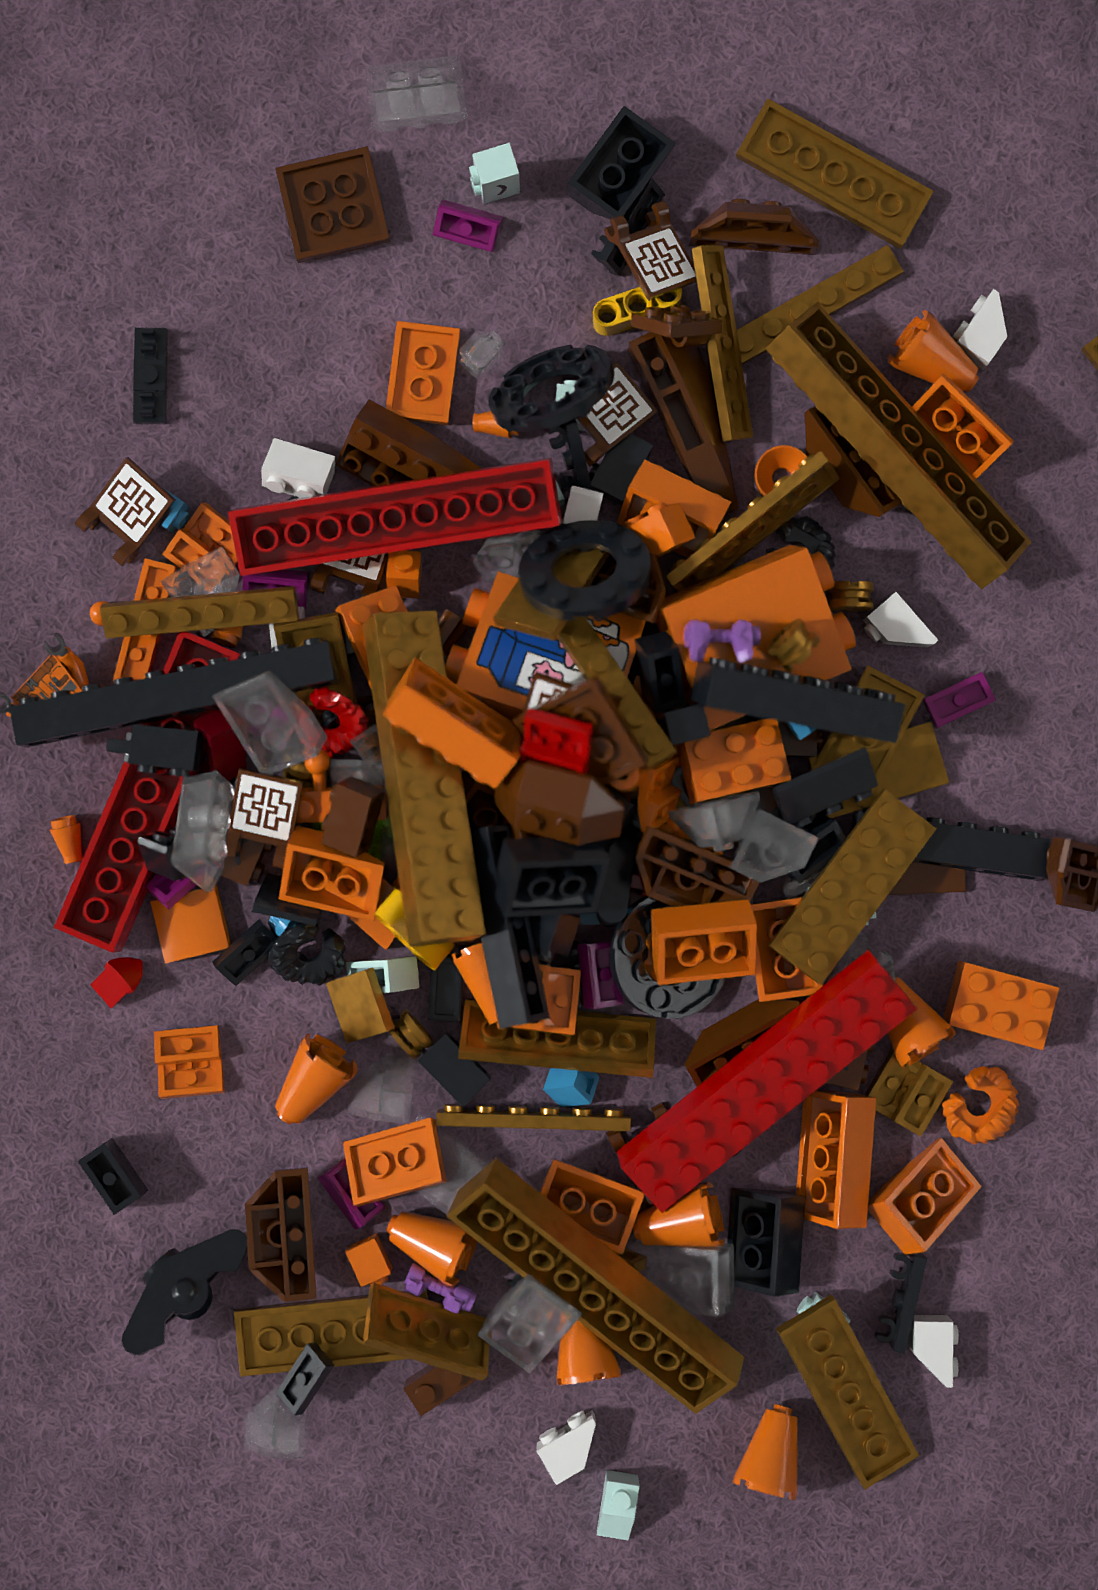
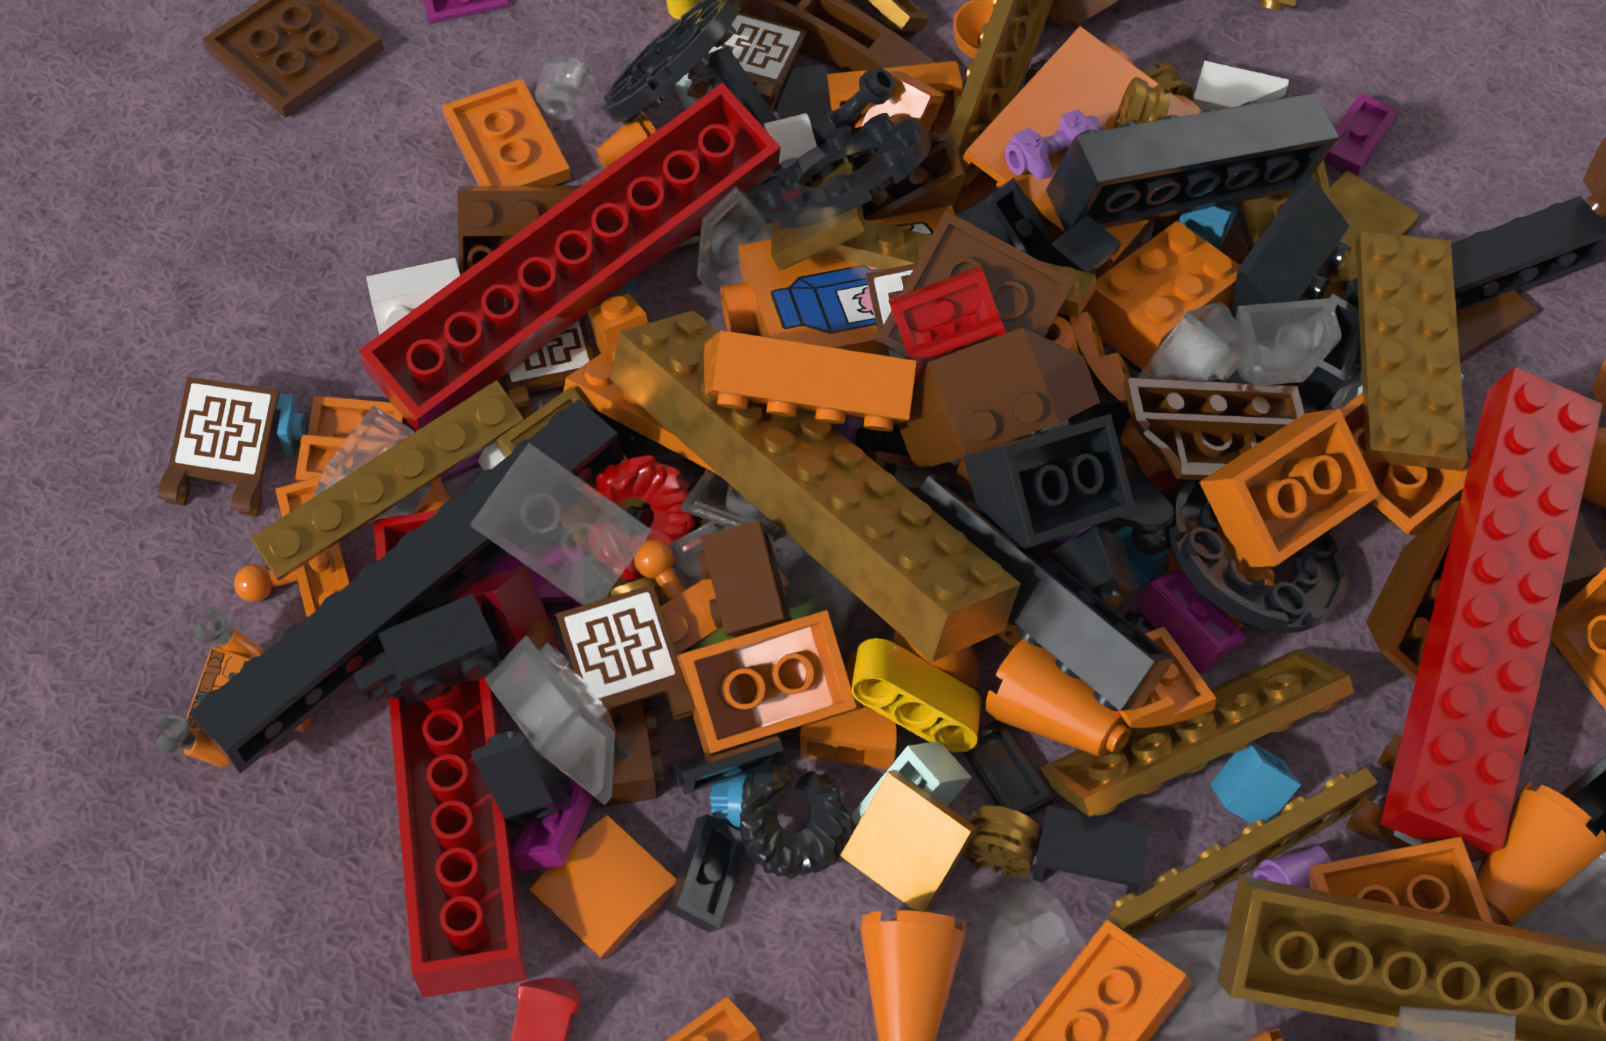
camera: 35 degrees left, 30 degrees down
orange cone [49,815,83,864] -> none
black plate [133,328,168,424] -> none
none -> black hinge [812,68,895,141]
none -> medium lavender cone [1253,846,1331,888]

